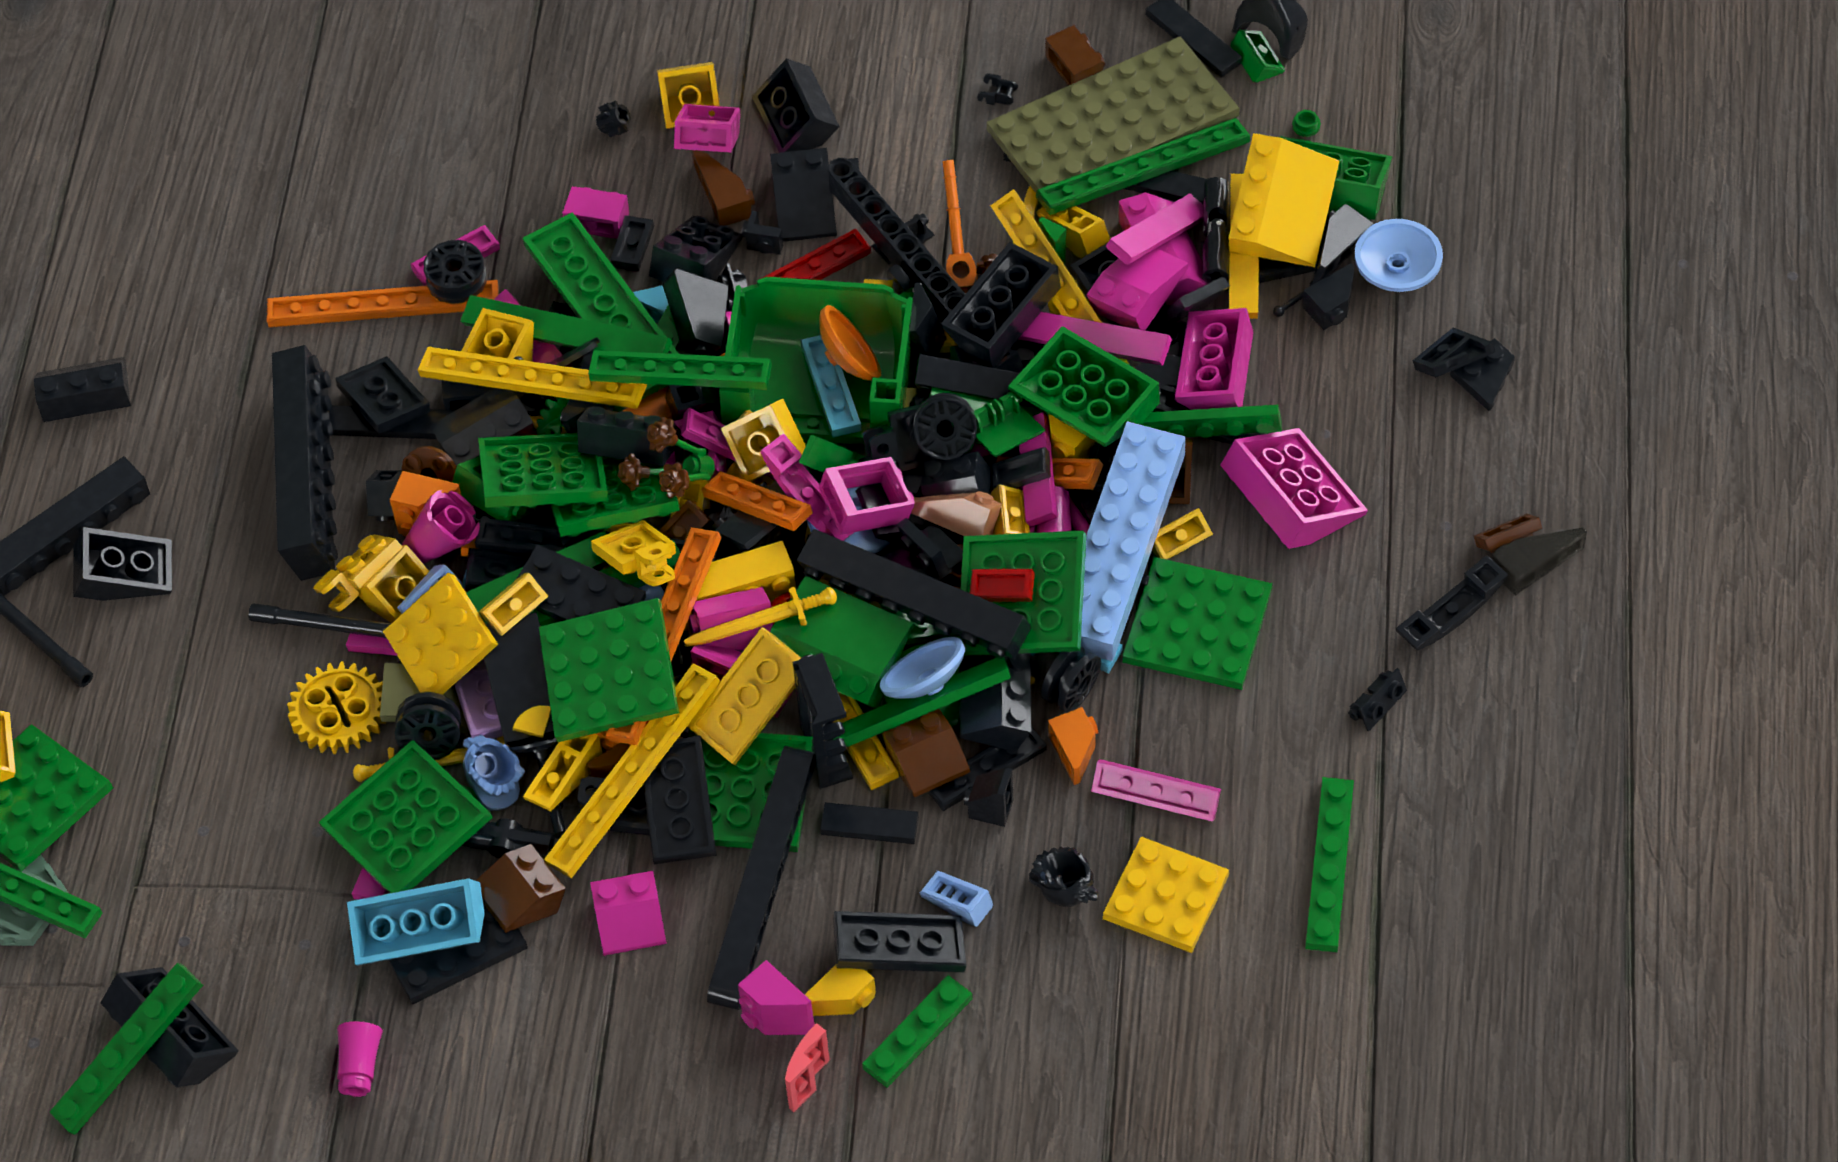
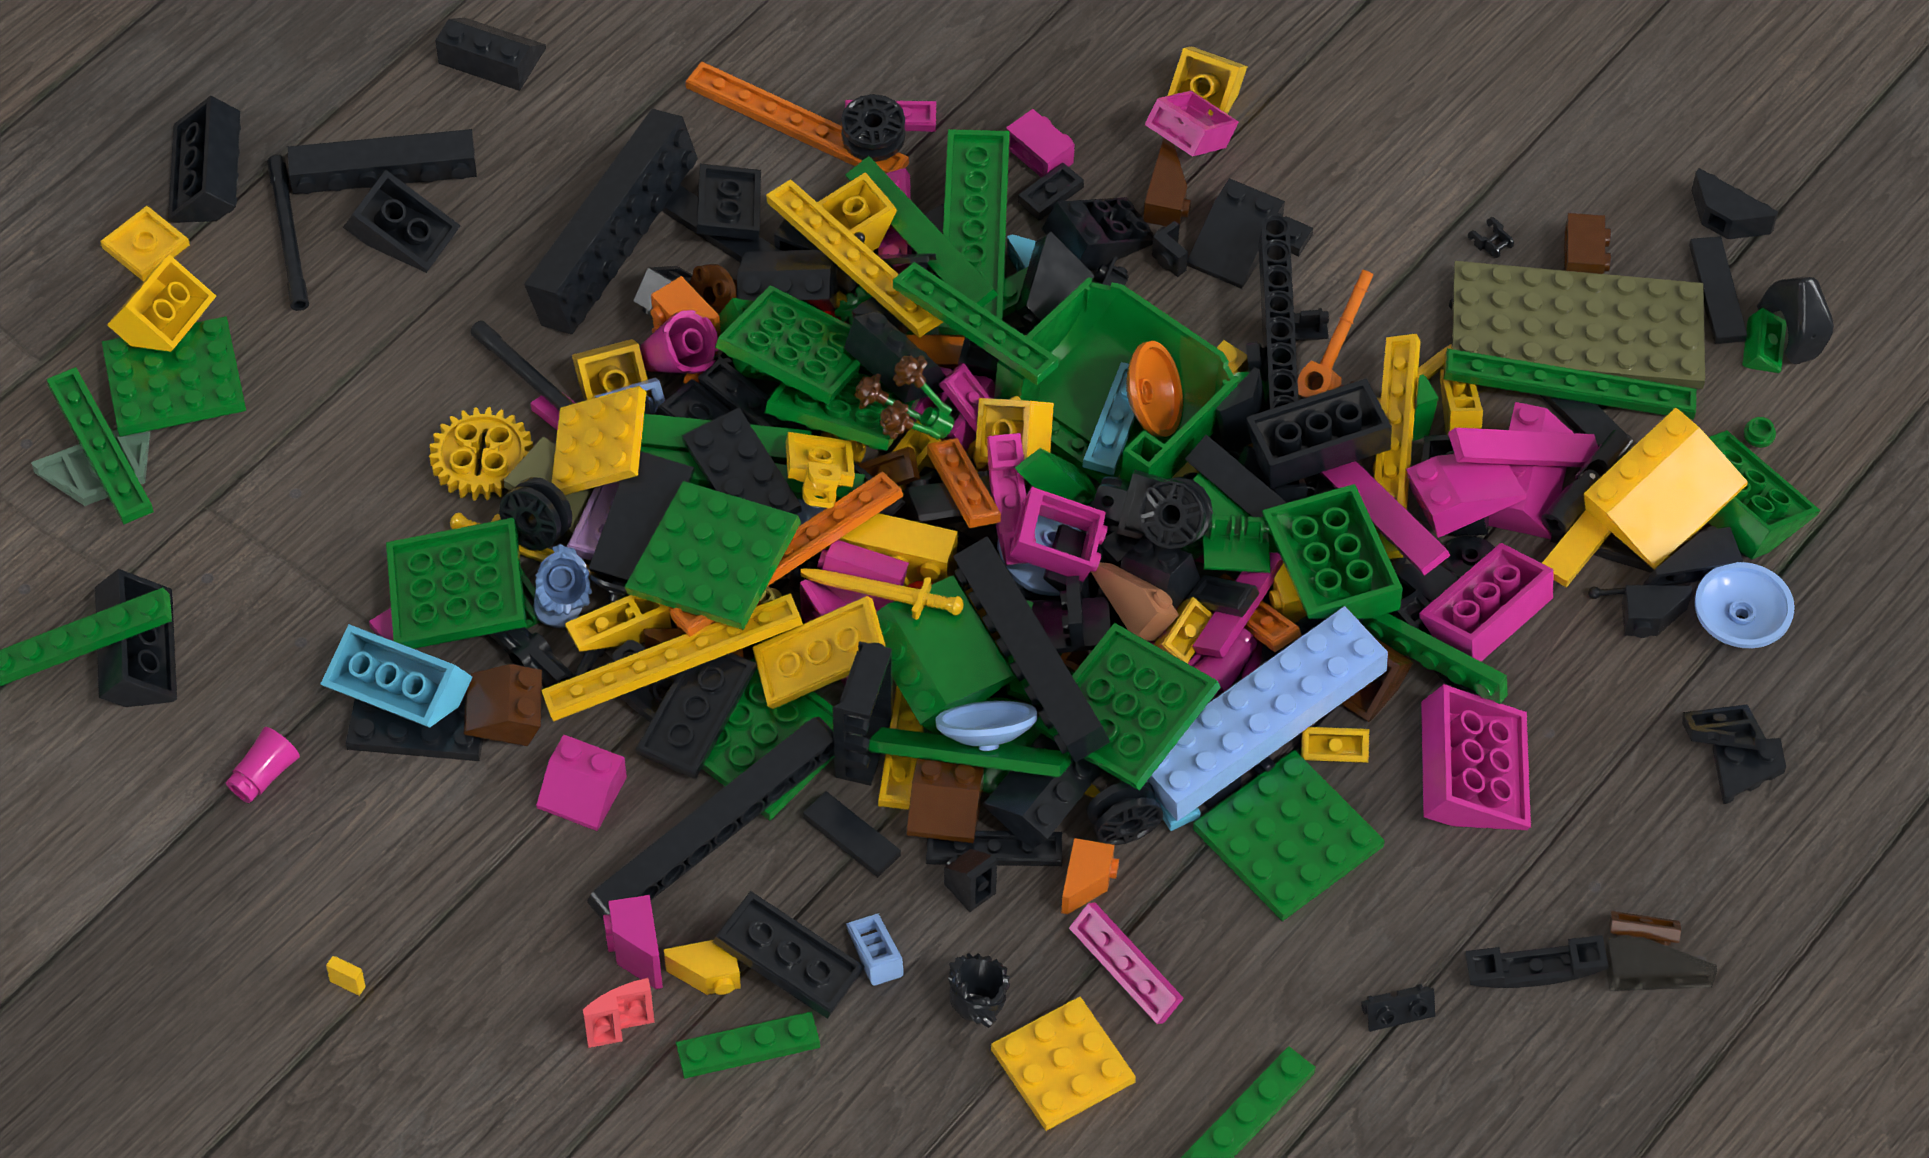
camera: 30 degrees right, 0 degrees up
yellow plate [313,534,403,612] -> none
yellow slope [478,573,549,636] -> none
yellow tile [513,705,551,738] -> none
black gear [596,100,631,138] -> none
black slope [752,58,840,153] -> none
red tile [760,228,872,280] -> none
red tile [970,569,1035,602] -> none
black tile [1156,277,1230,329] -> none

